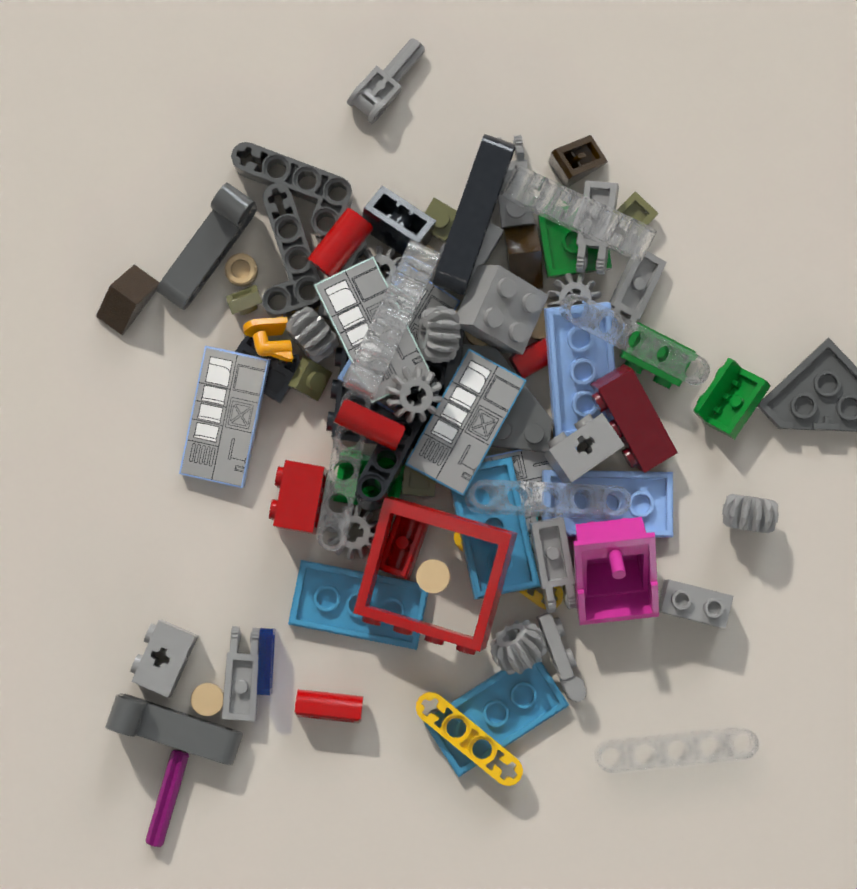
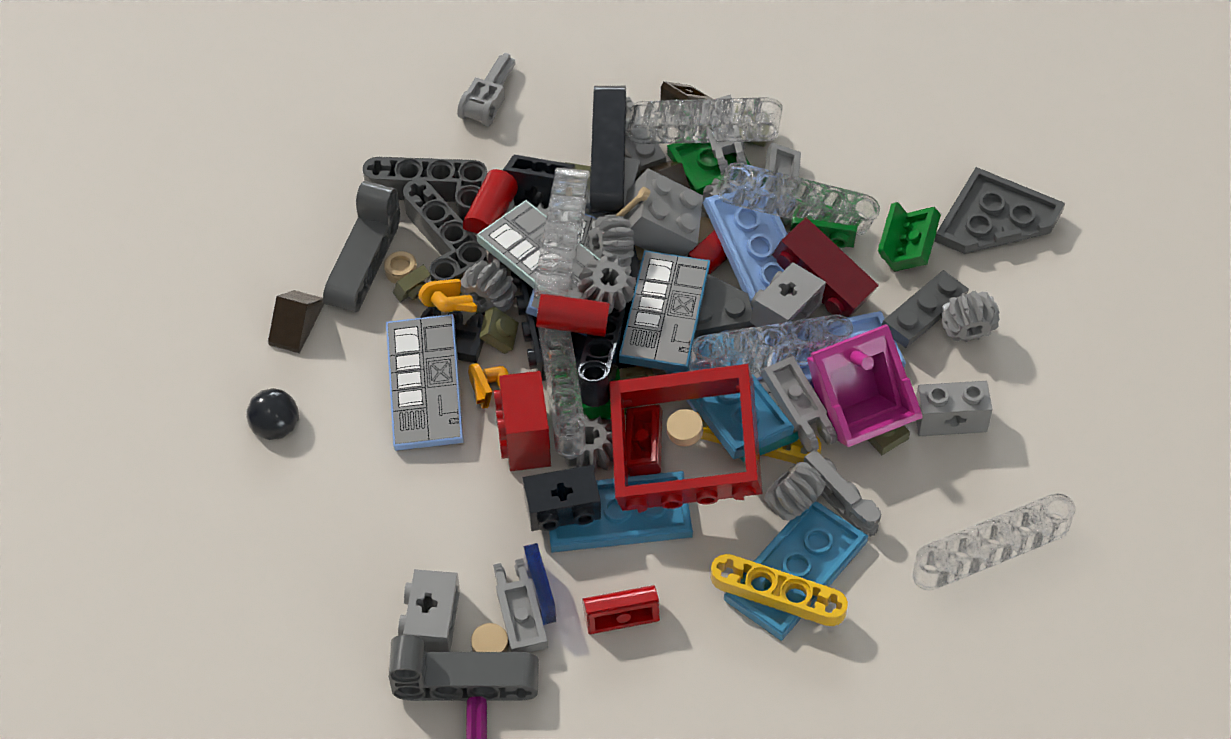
camera: 15 degrees left, 30 degrees down
none -> black hair [246,388,299,440]
none -> light orange piece [468,363,509,409]
none -> black brick [522,465,601,531]
none -> tan hinge [616,187,650,217]
none -> dark grey plate [881,270,969,348]

